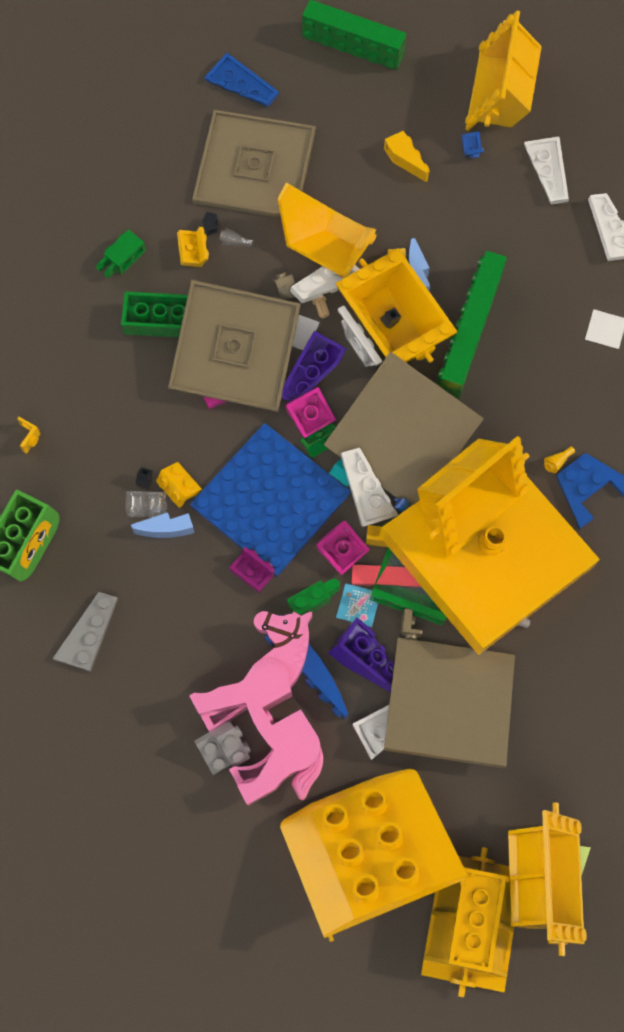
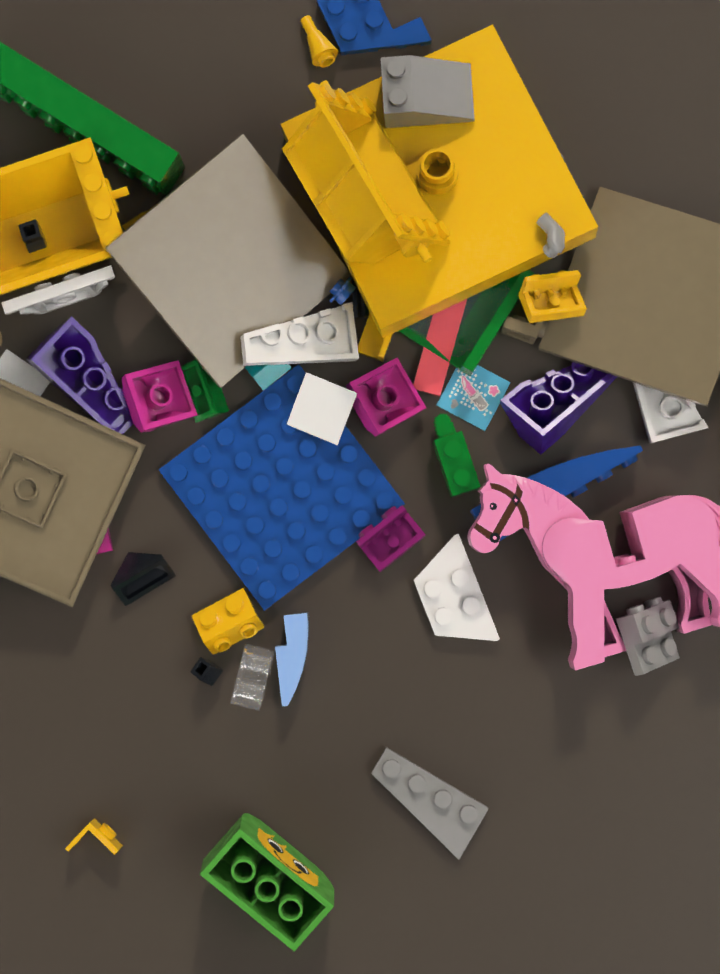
camera: 75 degrees left, 15 degrees up
none -> black slope [111,552,176,606]
none -> white sticker [287,372,357,445]
none -> light grey slope [381,55,475,128]
none -> white wing [413,534,500,641]
none -> yellow bracket [518,270,587,323]
none -> light grey arm [536,212,565,258]

